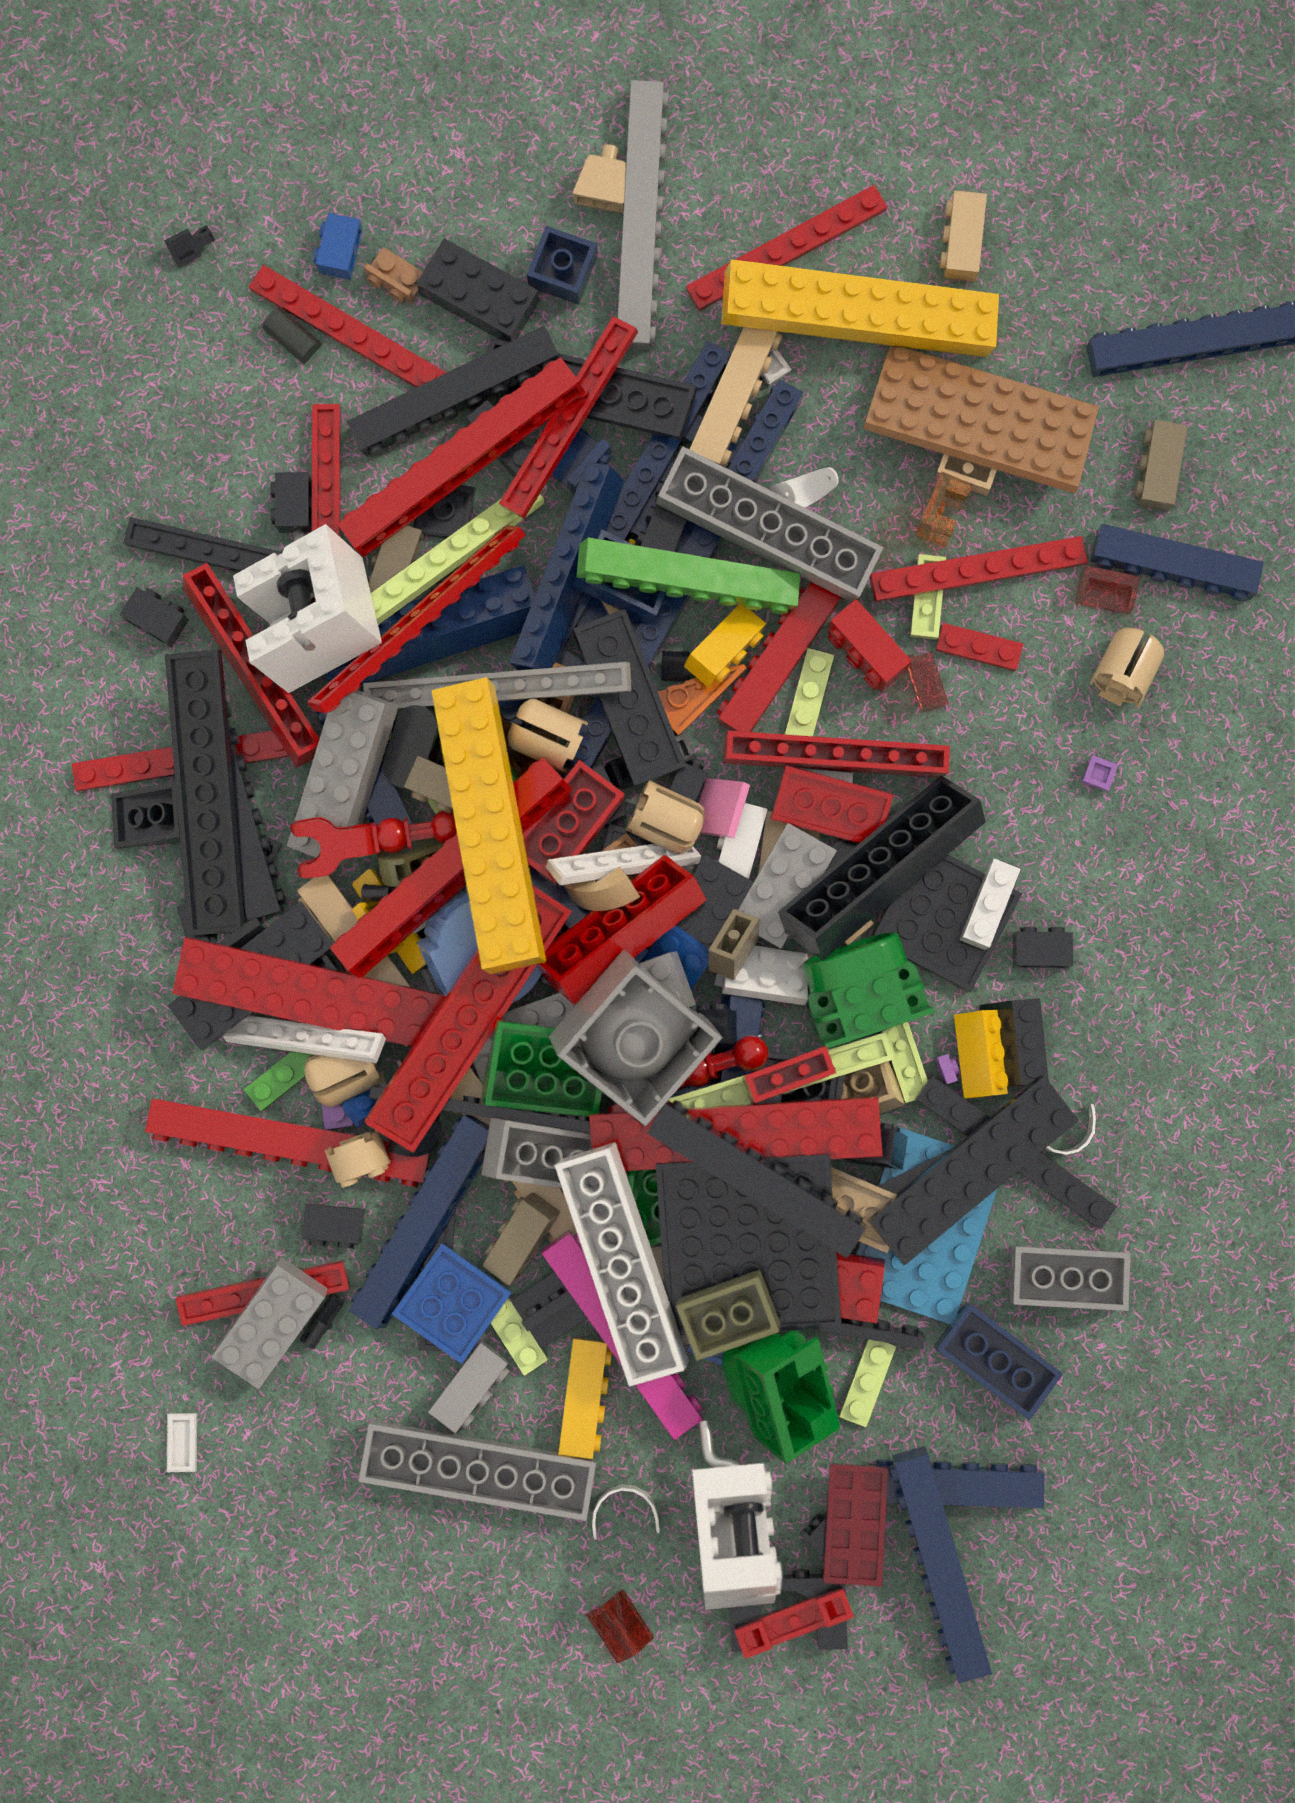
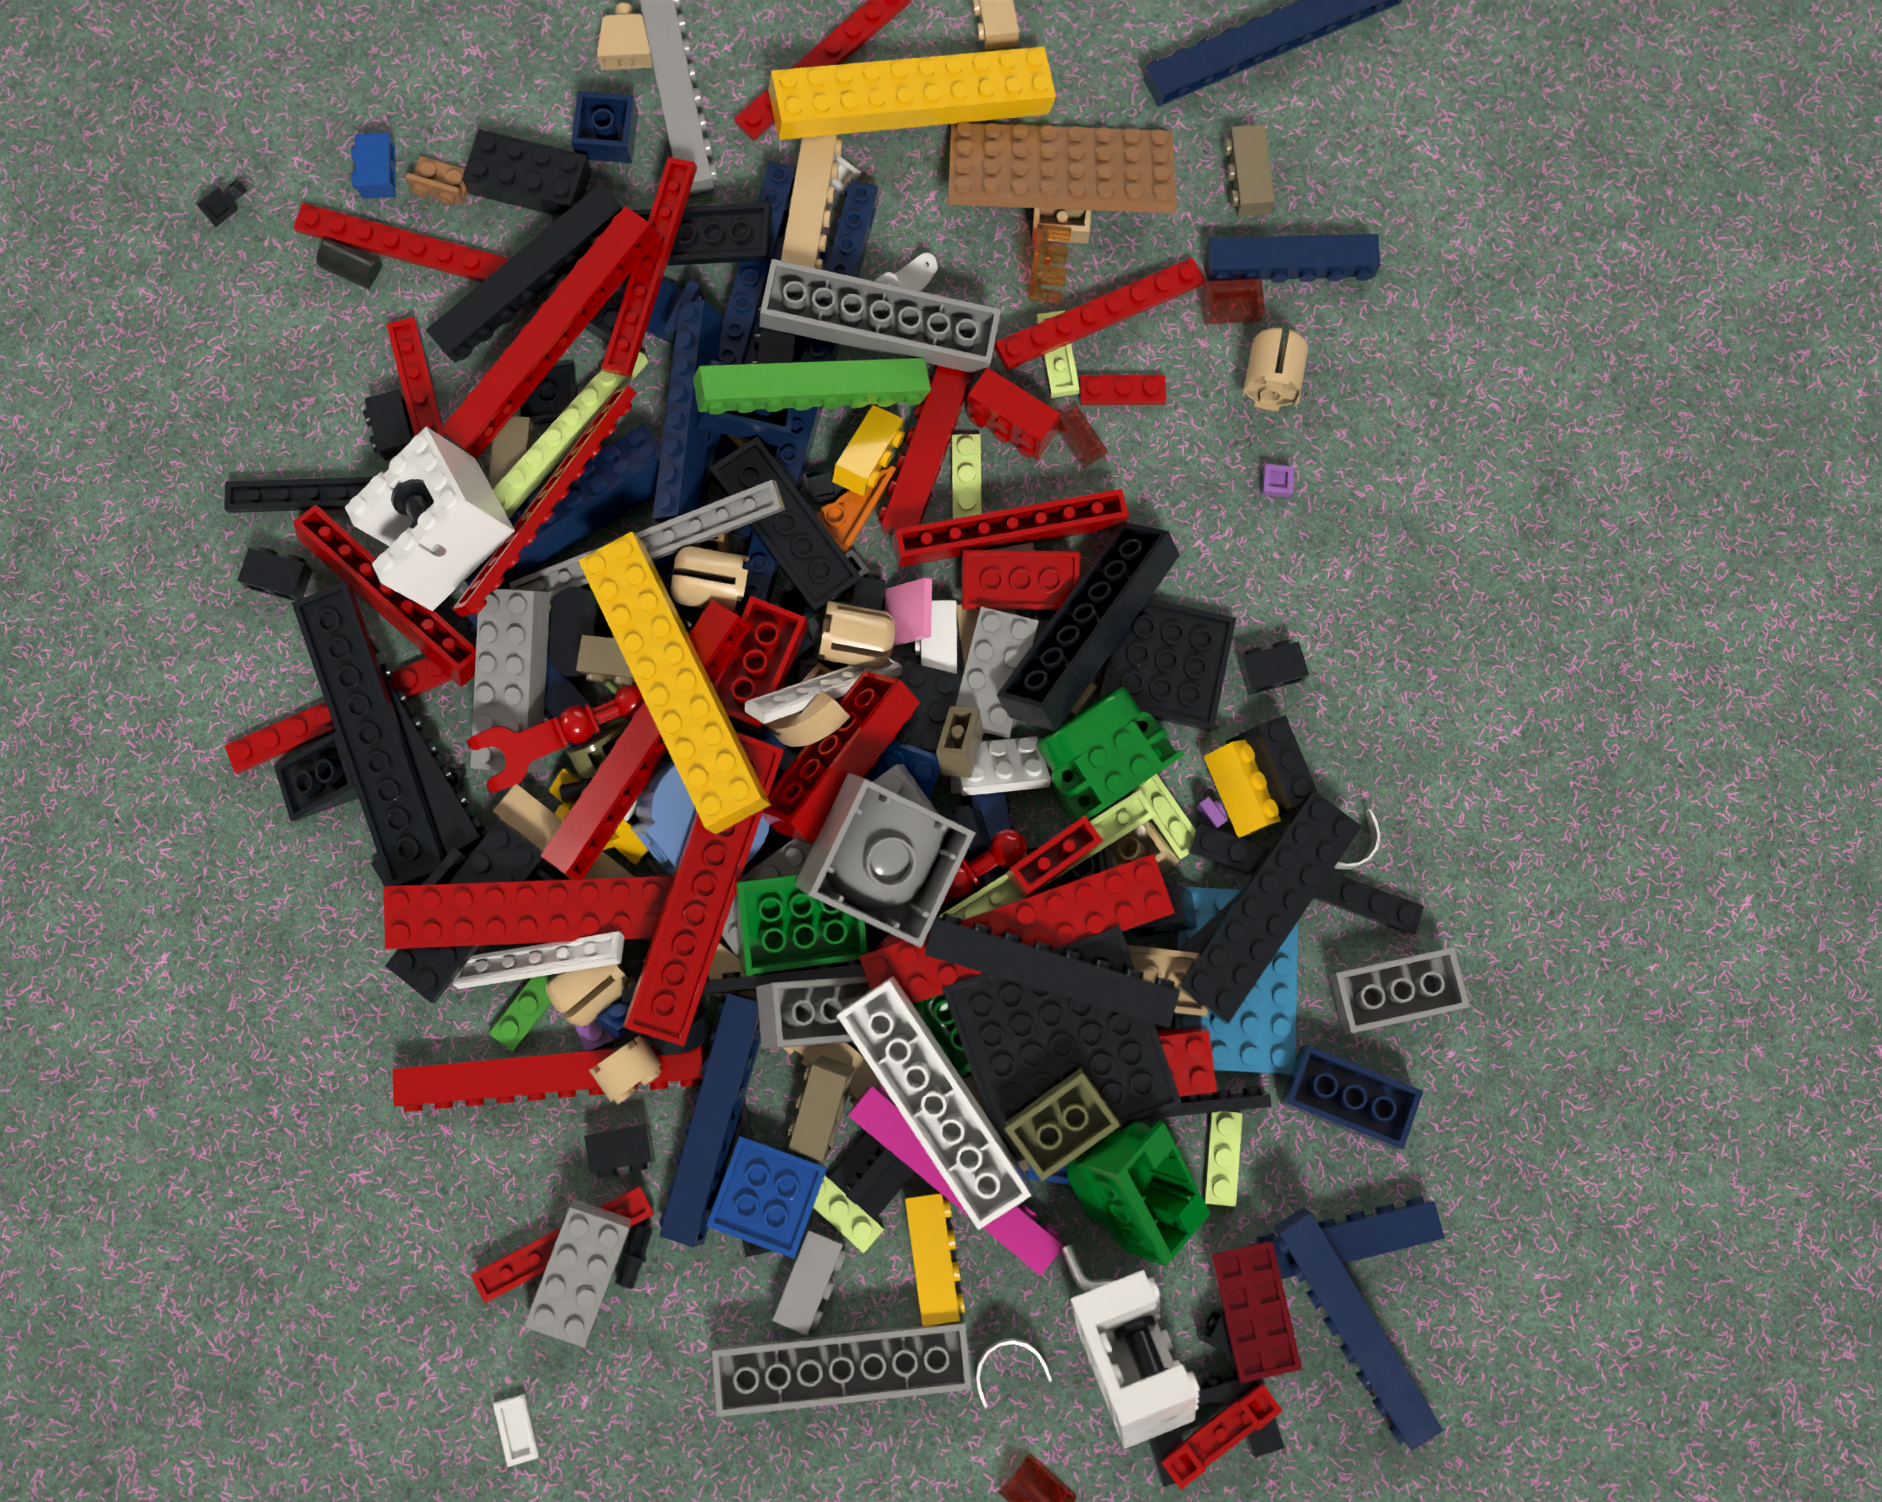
camera: 20 degrees left, 5 degrees down
white brick [959,859,1020,950] -> none

